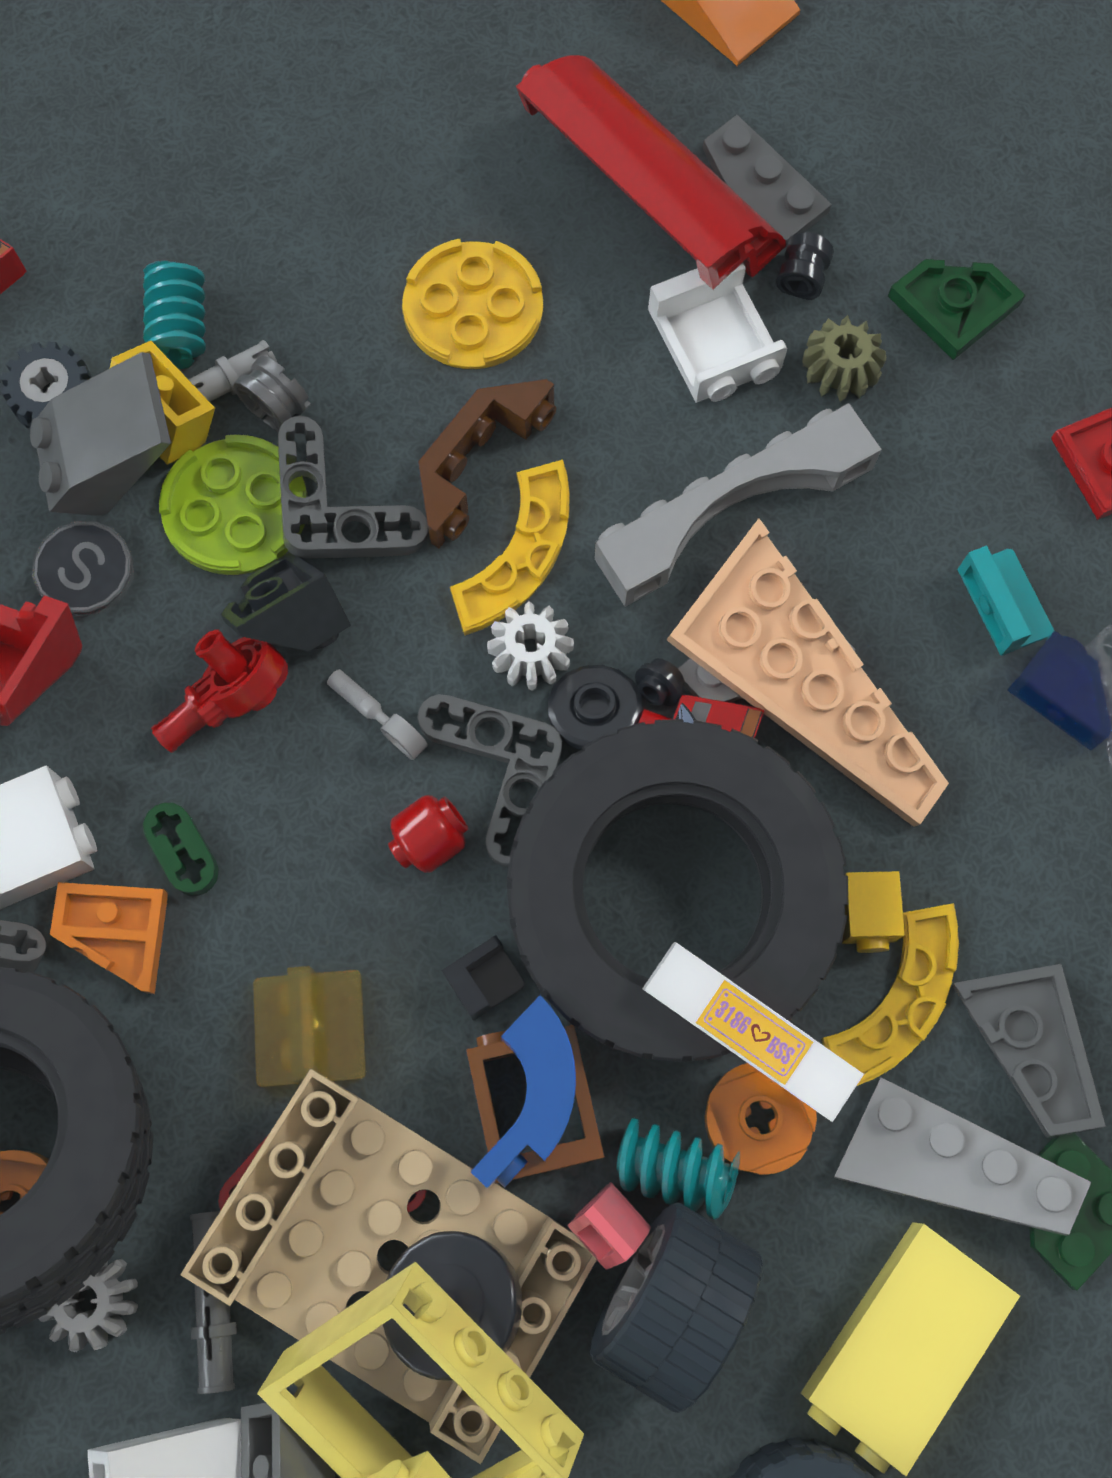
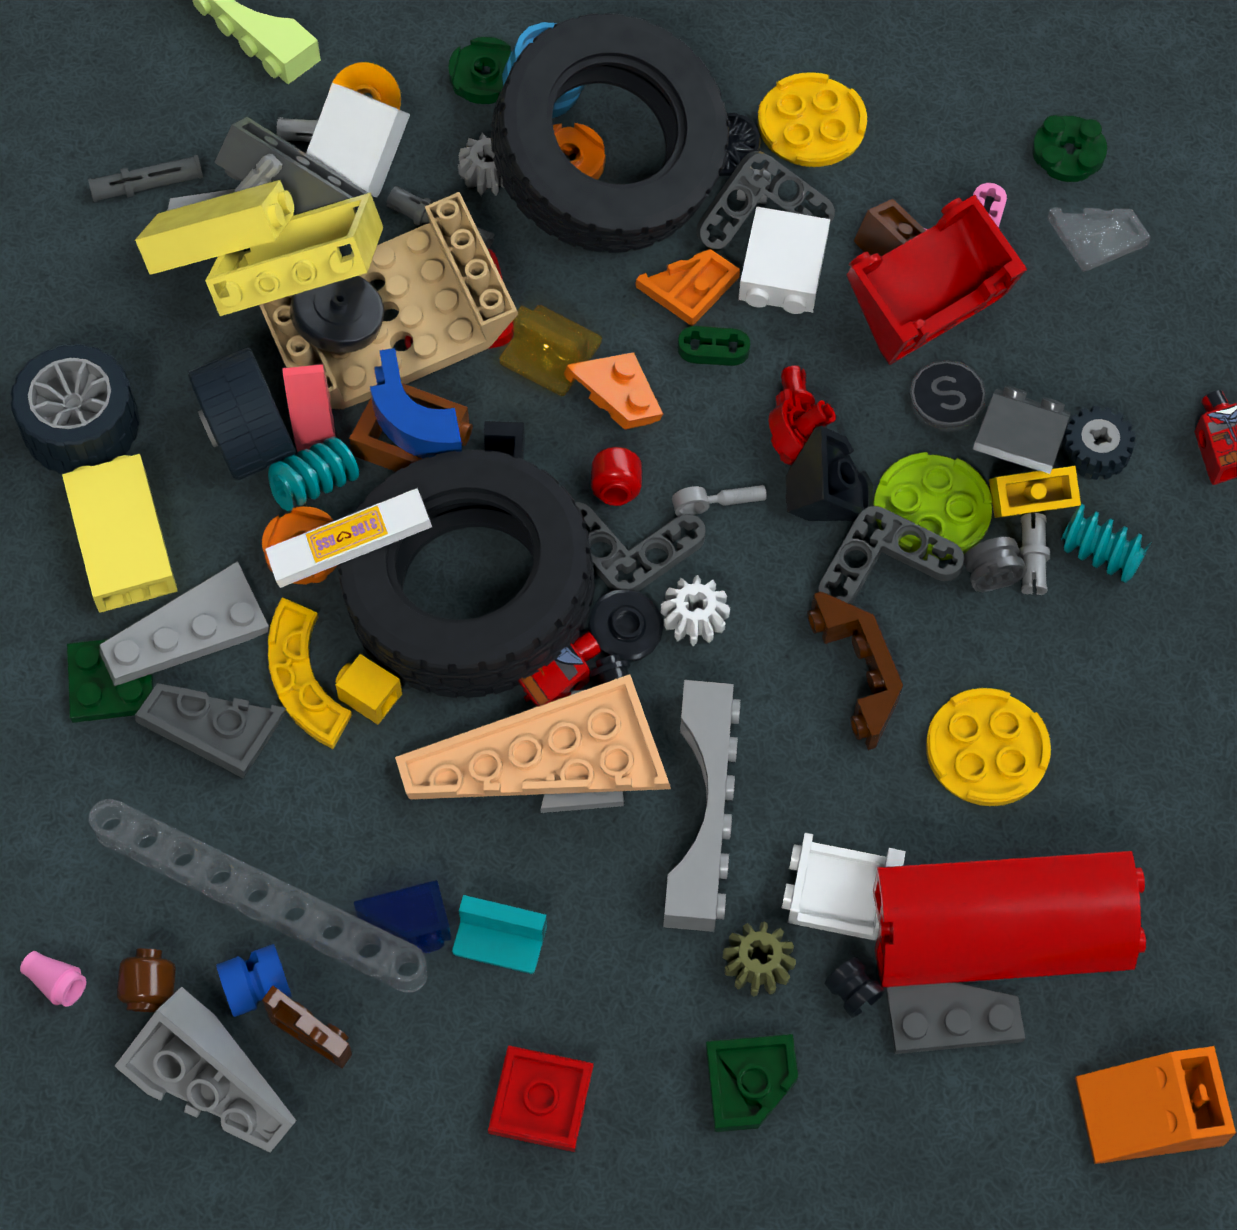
camera: 125 degrees right, 10 degrees down
yellow tile [450,459,570,636] -> none
none -> orange wing [564,352,663,429]

